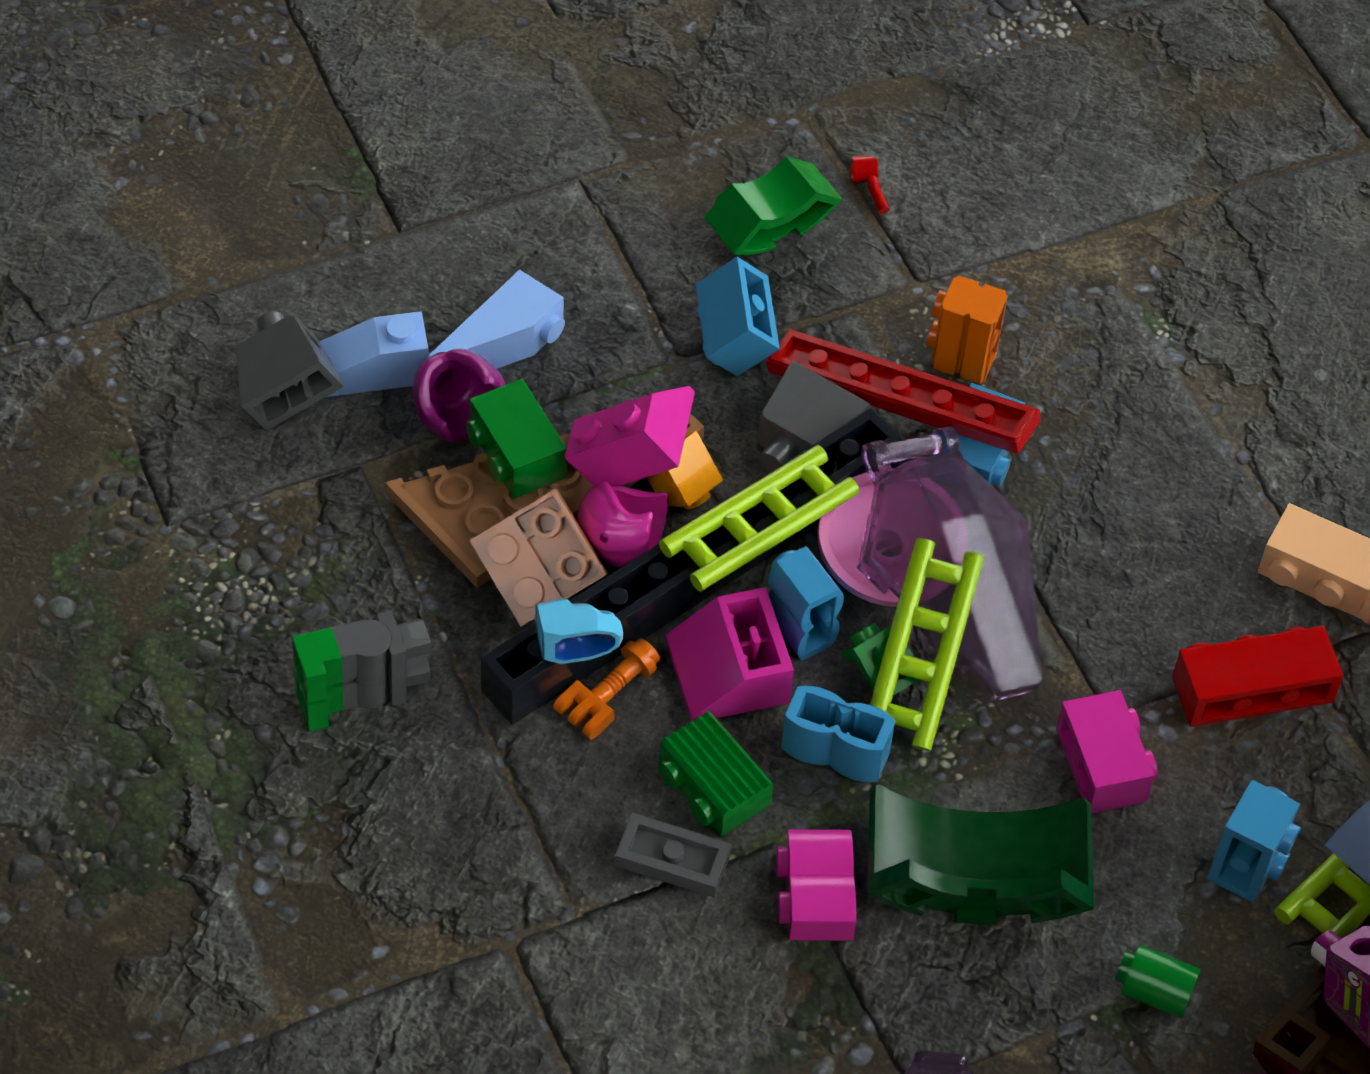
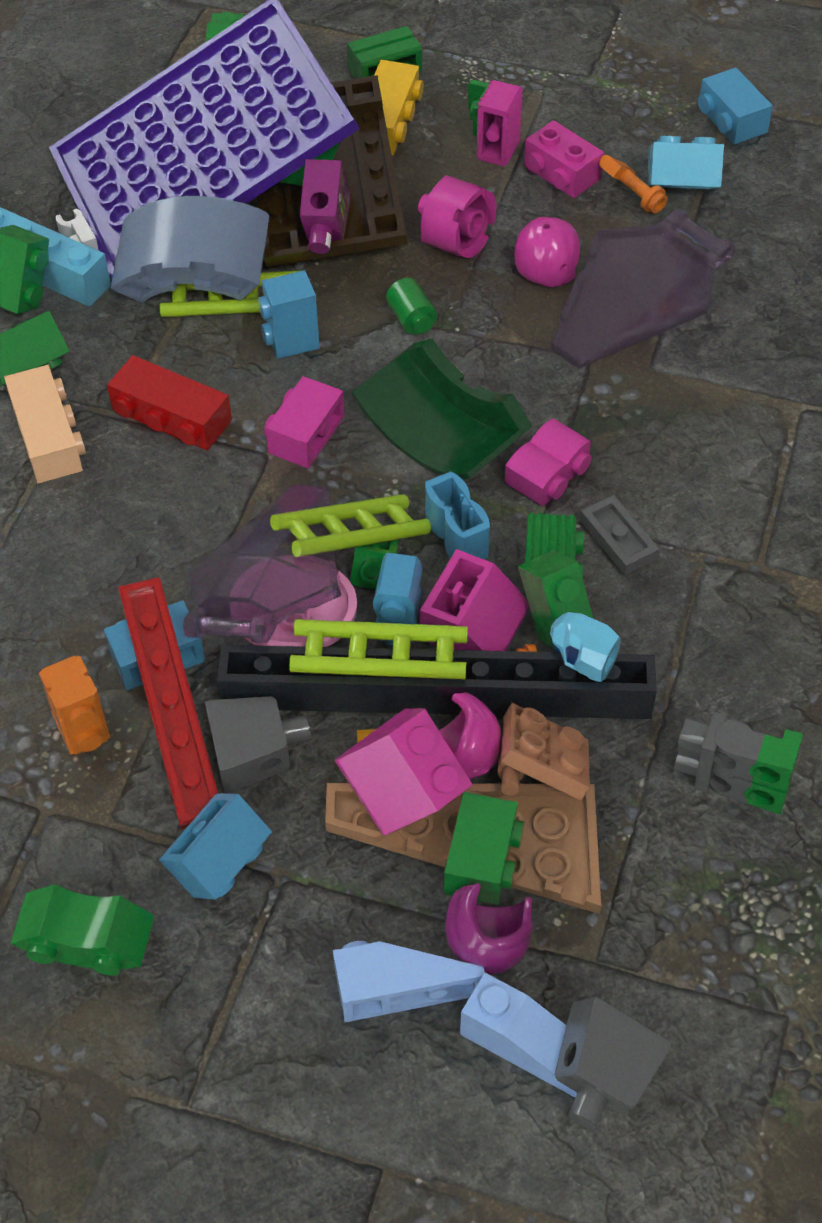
camera: 135 degrees left, 0 degrees up
none -> green brick [518,550,593,652]

